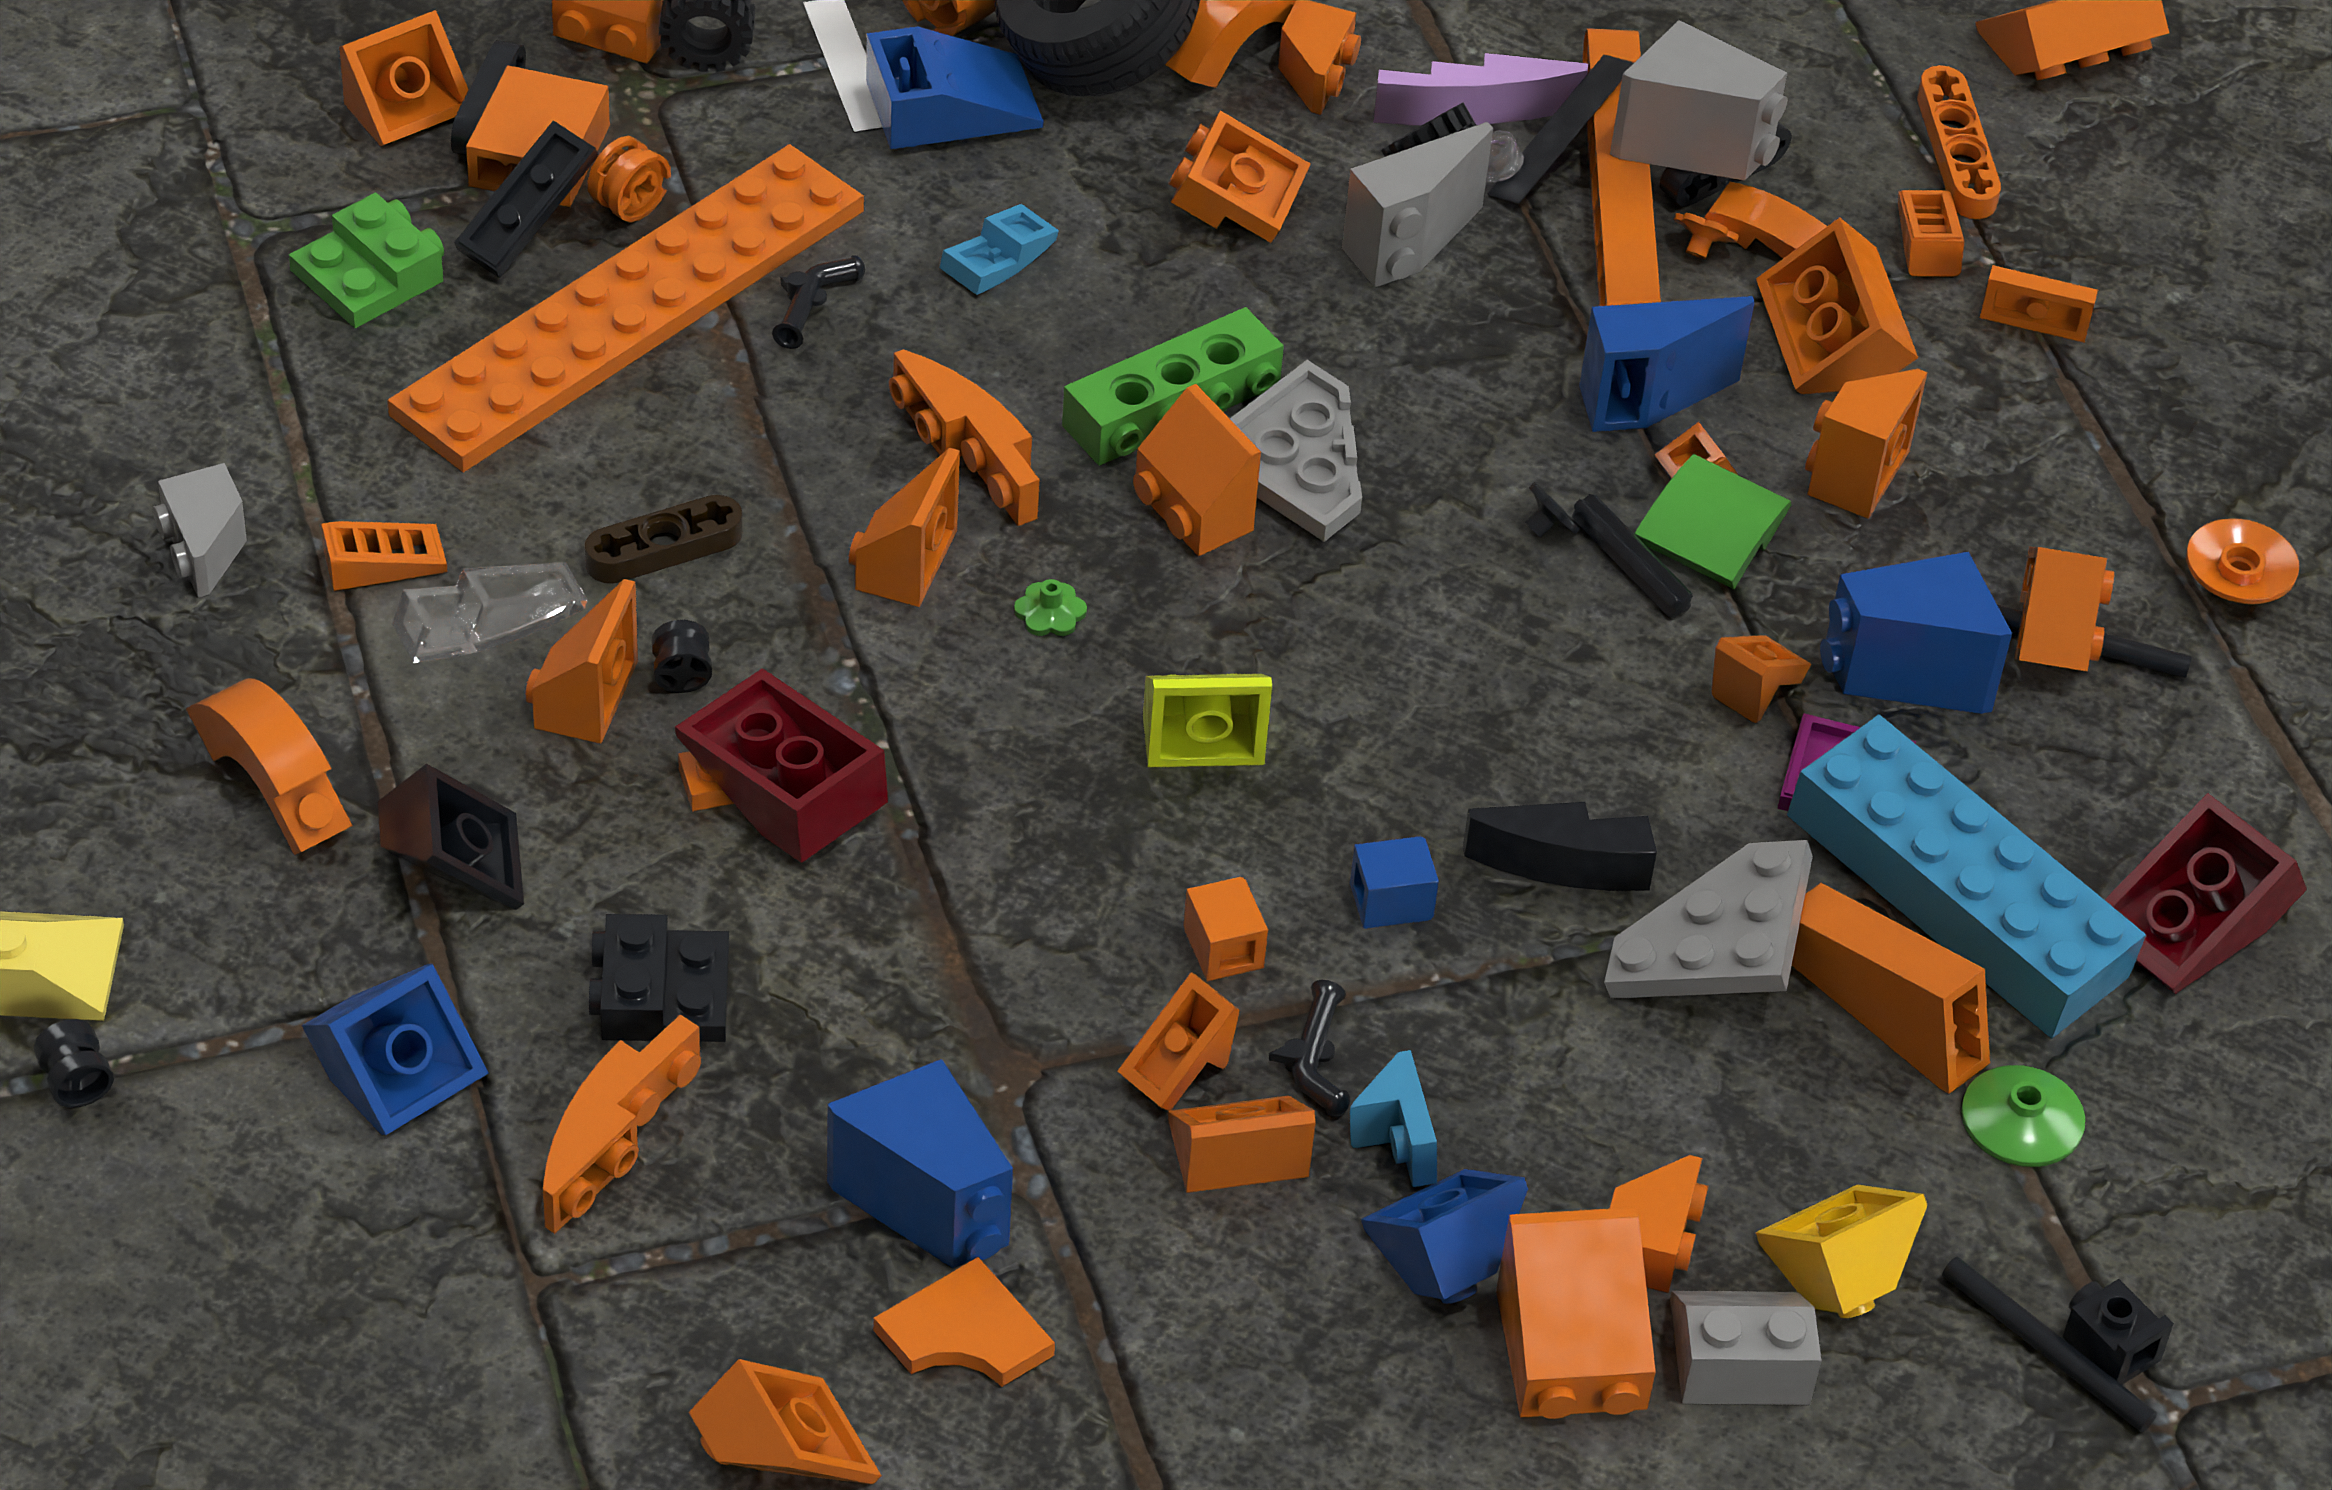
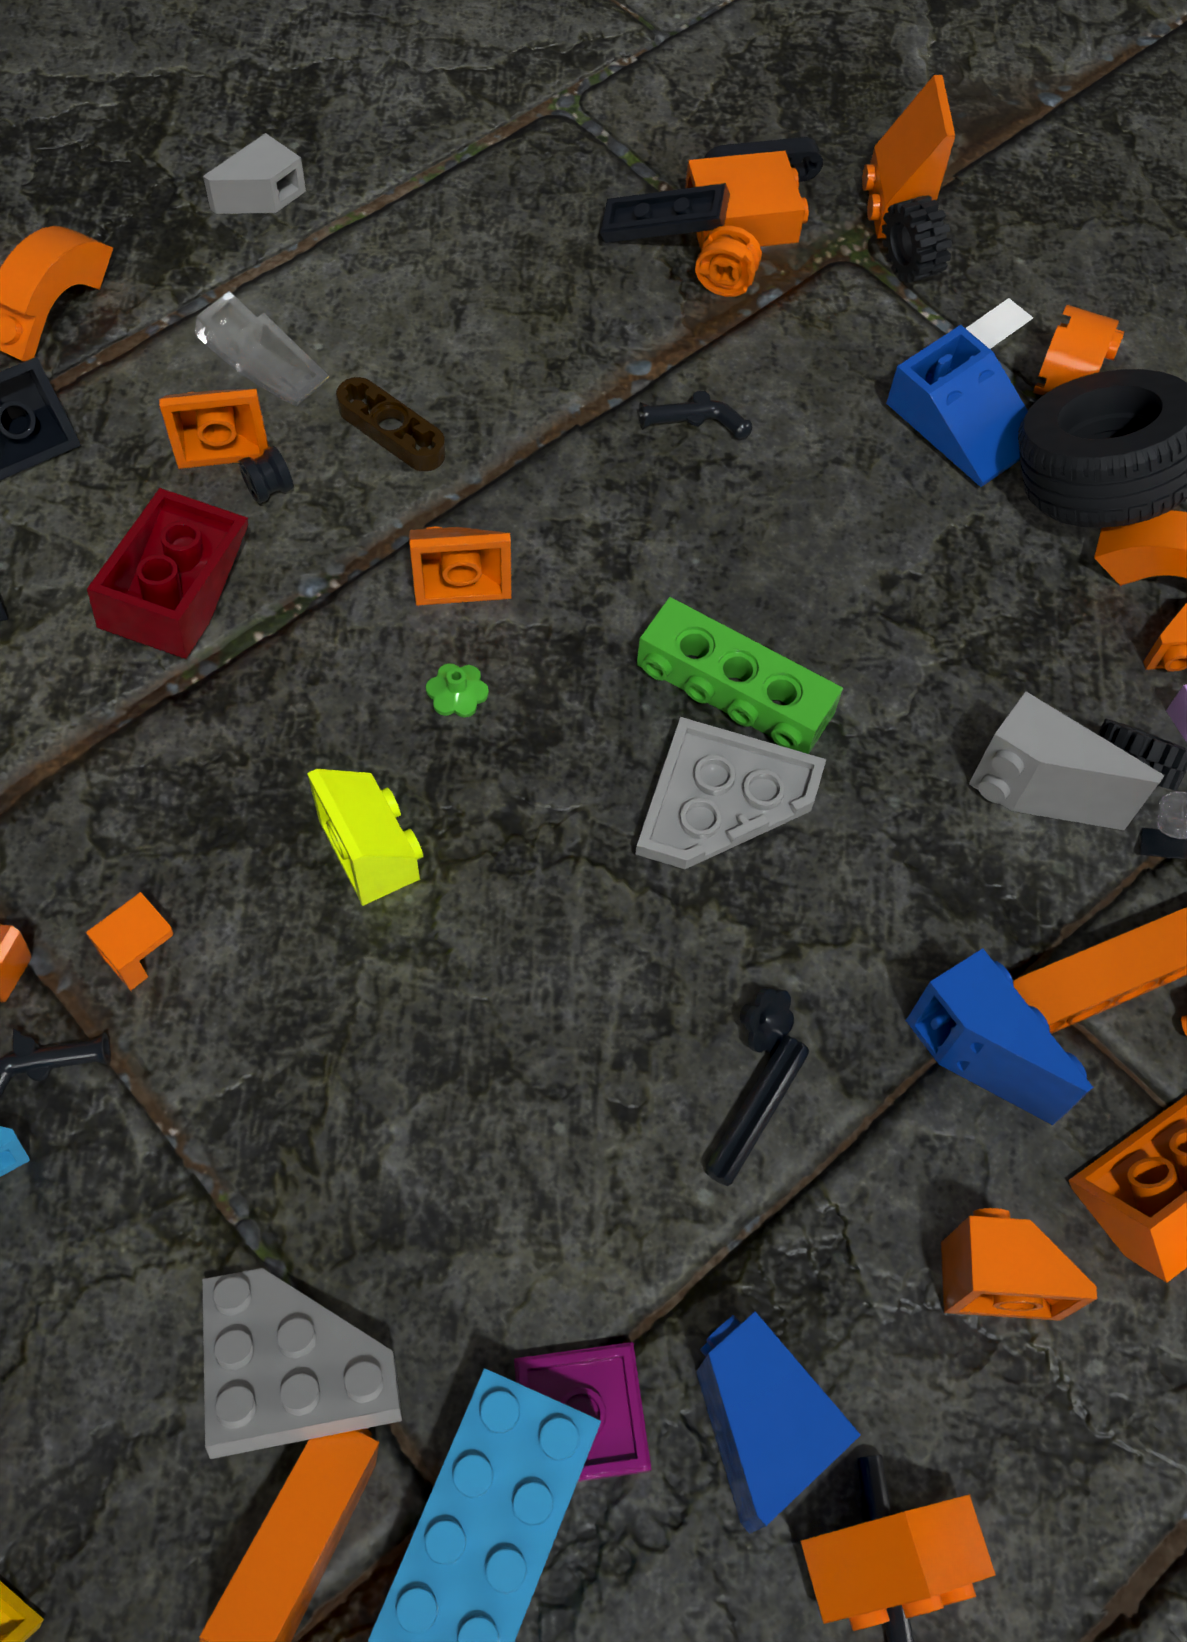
camera: 65 degrees right, 15 degrees up
bright green plate [289,192,444,328] -> none
orange slope [321,521,448,591] -> none
orange slope [339,10,469,146] -> none
orange plate [387,144,864,473] -> none
orange slope [889,349,1040,526] -> none
dark azure slope [939,204,1059,295] -> none
orange slope [1133,384,1261,557] -> none
orange plate [1168,110,1311,243] -> none
blue panel [1350,837,1439,929] -> none
black slope [1463,802,1657,891] -> none
bright green slope [1634,454,1792,589] -> none
orange slope [1655,422,1738,478] -> none
orange slope [1712,635,1812,723] -> none

